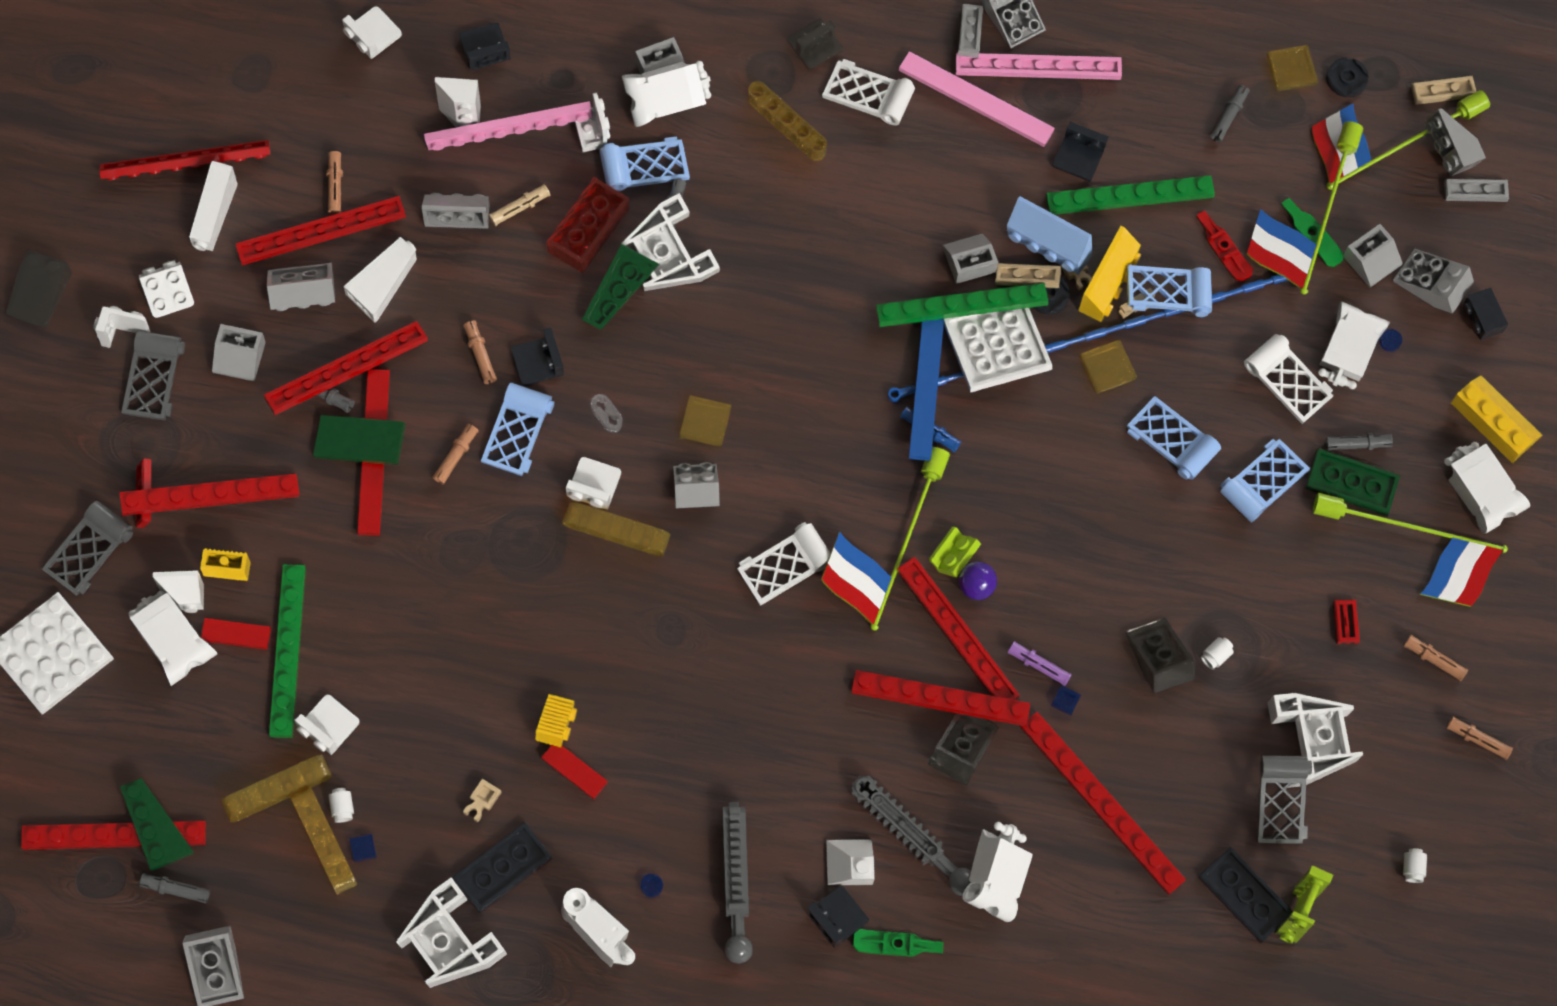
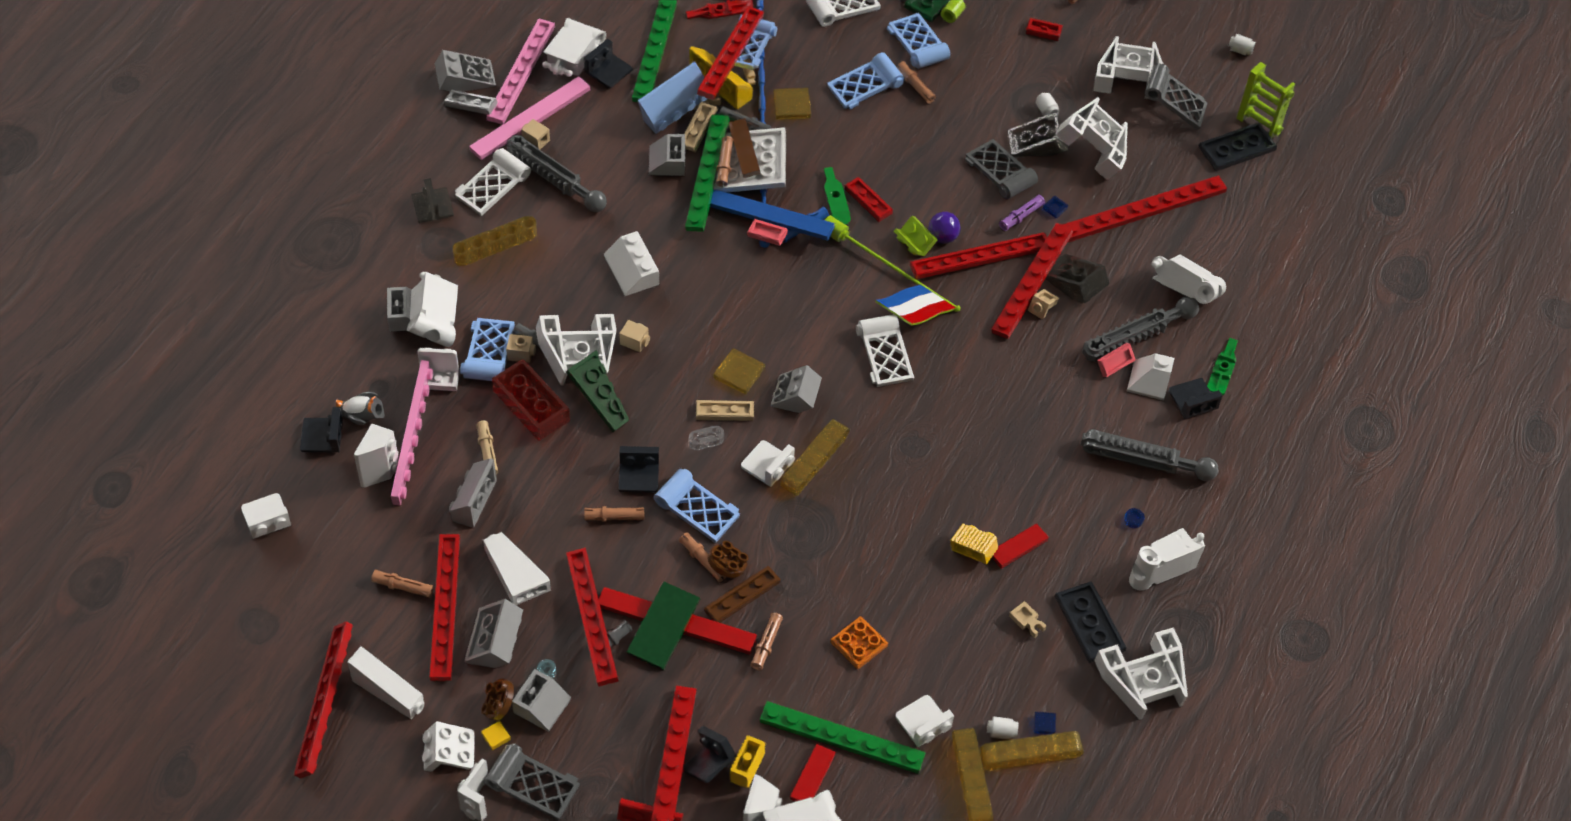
camera: 70 degrees left, 15 degrees down
none -> dark grey animal [335,392,385,425]
none -> reddish brown tile [481,678,514,721]
none -> yellow tile [481,721,511,750]
none -> tan brick [506,334,536,363]
none -> dark grey gear [507,135,607,213]
none -> tan brick [521,119,550,149]
none -> clear light blue bush [537,659,556,678]
none -> white piece [542,18,606,77]
none -> white slope [604,231,659,296]
none -> tan brick [620,320,650,352]
none -> black bracket [683,726,737,783]
none -> tan tile [696,400,754,421]
none -> red plate [697,6,764,100]
none -> reddish brown tile [704,566,781,623]
none -> reddish brown tile [707,541,749,578]
none -> nougat pin [716,136,733,187]
none -> dark grey pin [719,107,771,131]
none -> reddish brown tile [728,118,761,178]
none -> coral tile [747,219,788,246]
none -> nougat pin [751,613,783,670]
none -> green piece [824,167,851,225]
none -> orange tile [830,616,888,670]
none -> red tile [845,177,893,222]
none -> nougat pin [897,61,936,104]
none -> dark grey piece [965,139,1038,199]
none -> tan bracket [1028,289,1059,319]
none -> white wedge [1056,98,1127,180]
none -> coral tile [1097,343,1136,378]

